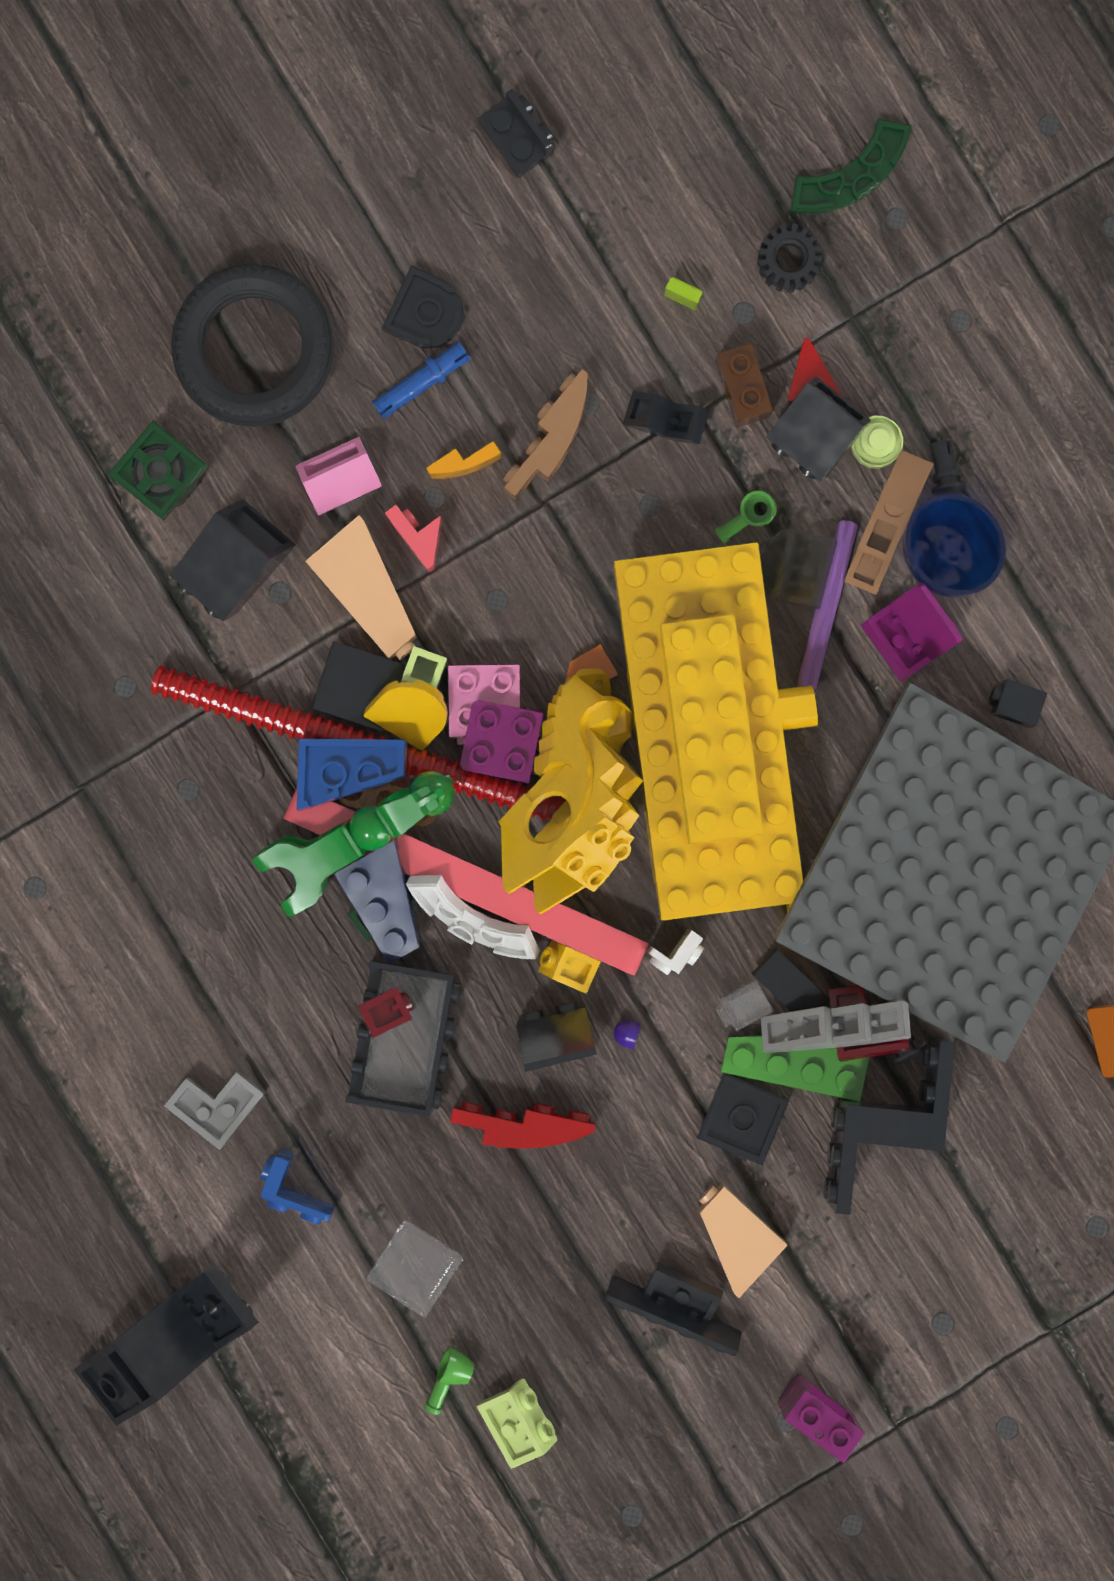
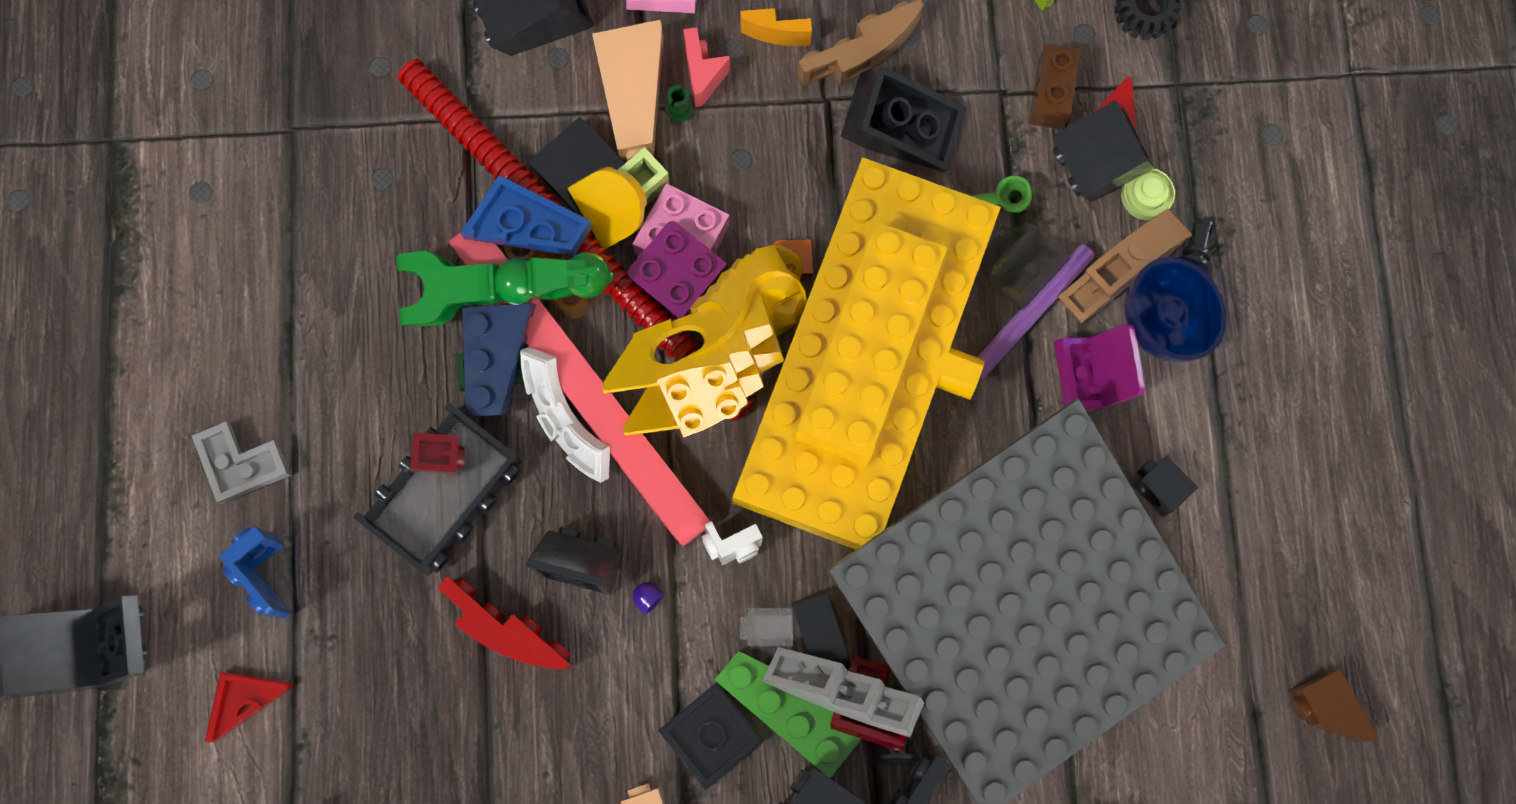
camera: 25 degrees right, 10 degrees down
clear tile [365,1218,464,1318] -> none
yellow bracket [538,940,601,994] -> none
black slope [623,391,710,445] -> none
none -> red tile [205,672,292,743]
none -> dark green pin [665,85,693,122]
none -> black slope [840,65,966,172]

